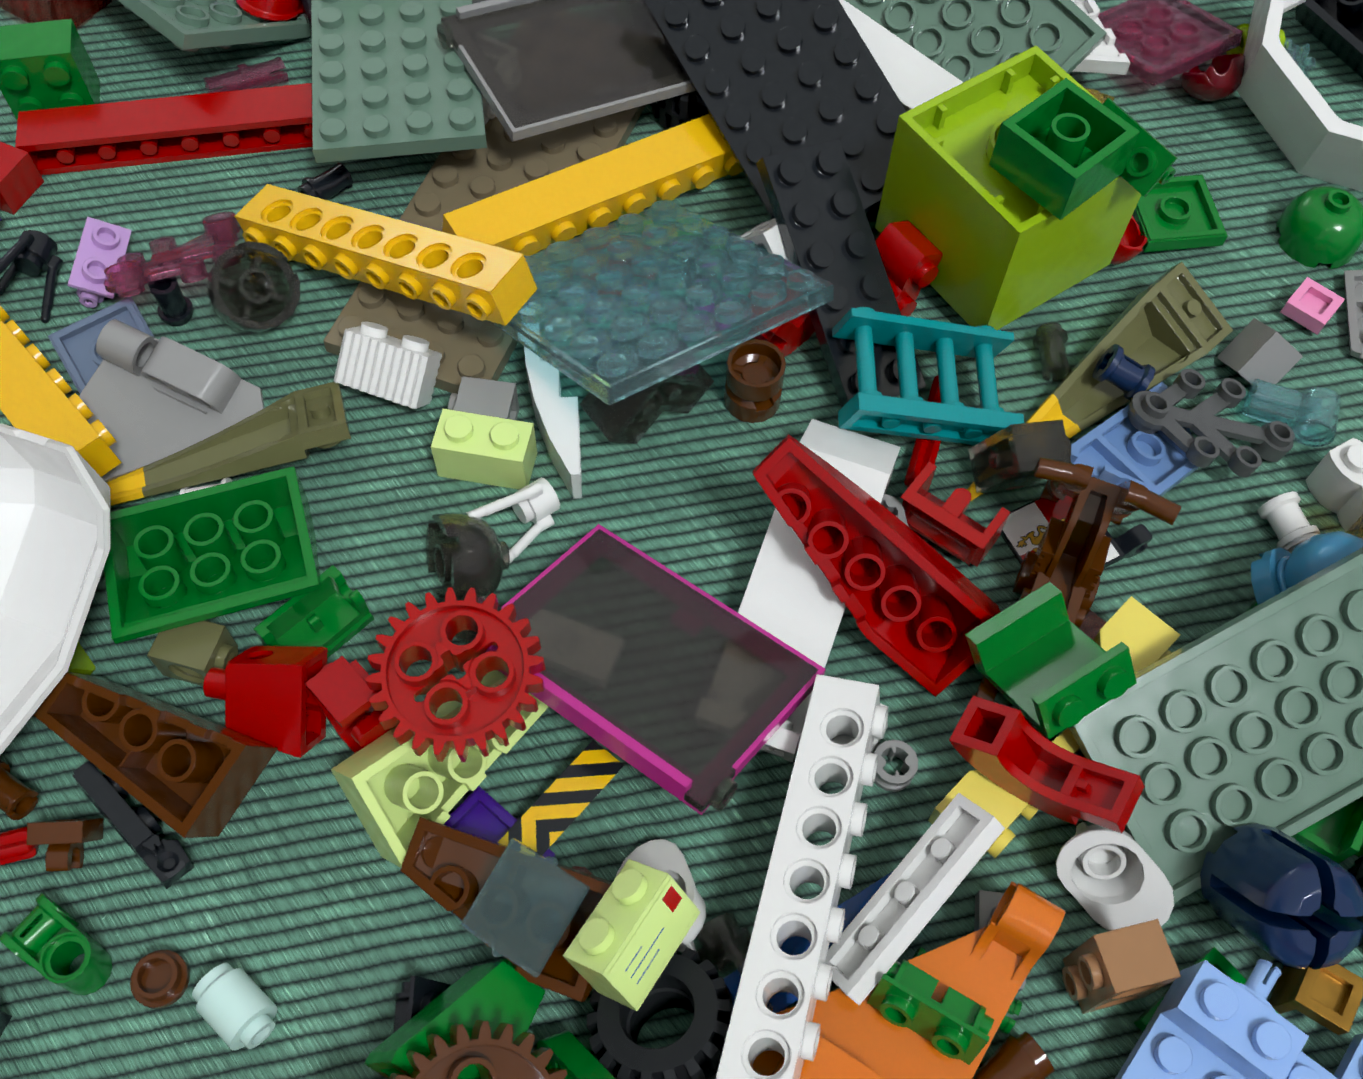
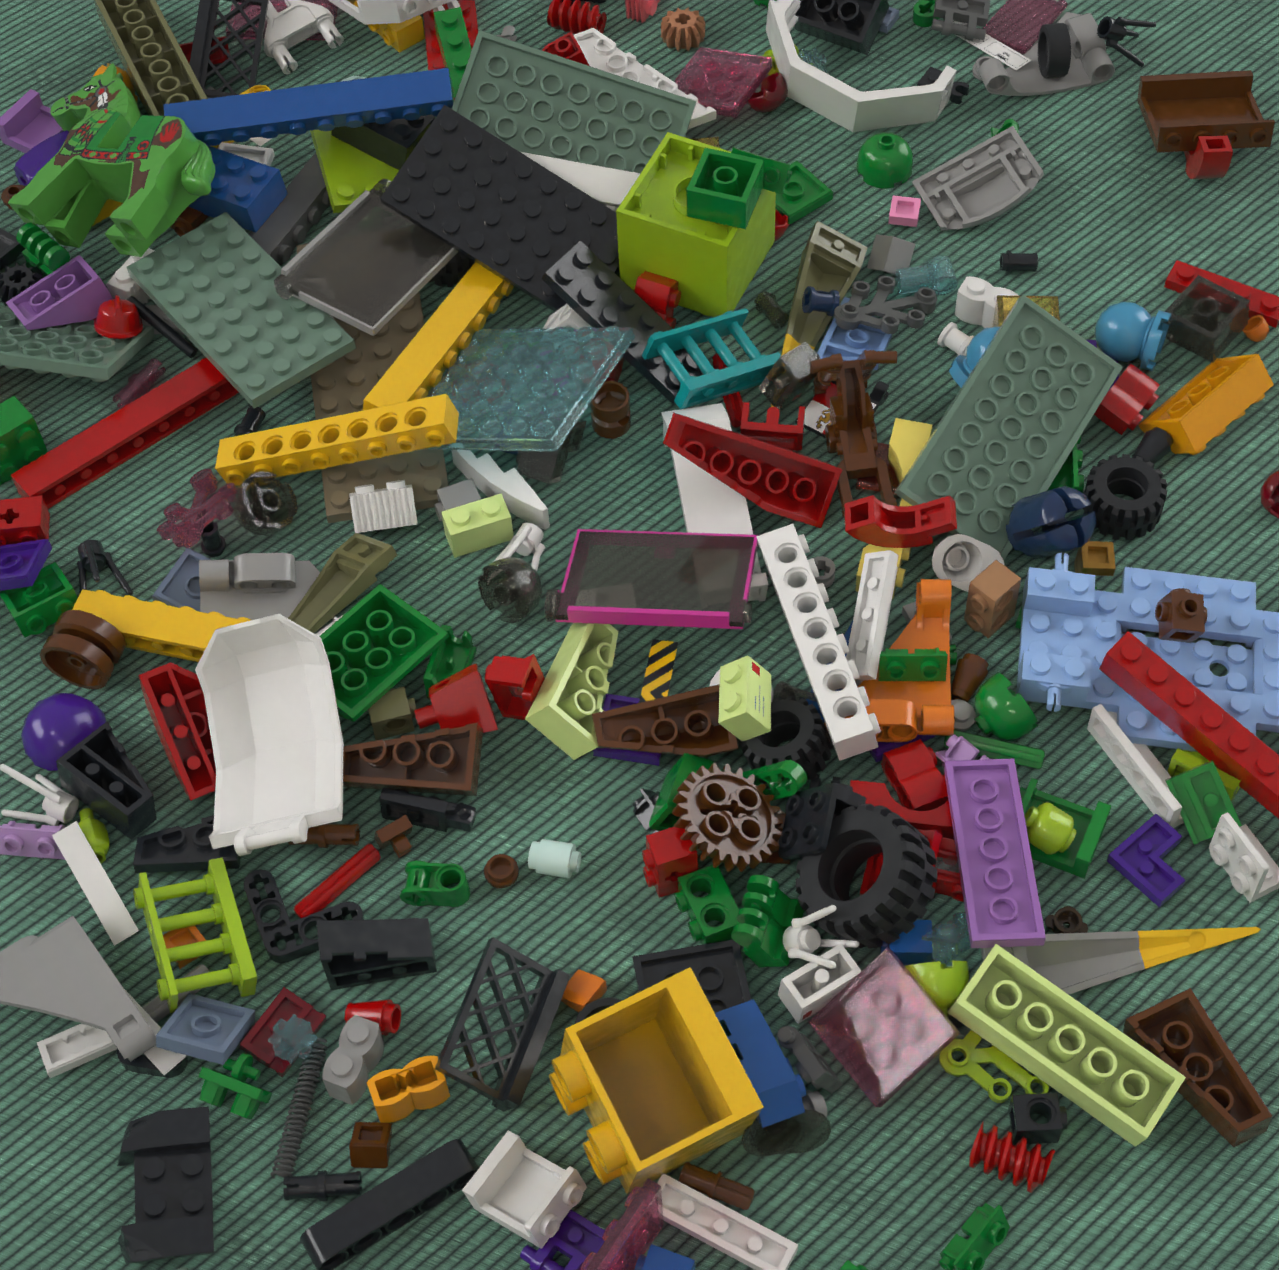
camera: 25 degrees left, 5 degrees down
lavender hinge [67,216,132,308] -> none
red gear [365,587,546,762] -> none
clear light blue piece [460,838,590,977] -> none
green panel [965,582,1137,740] -> none

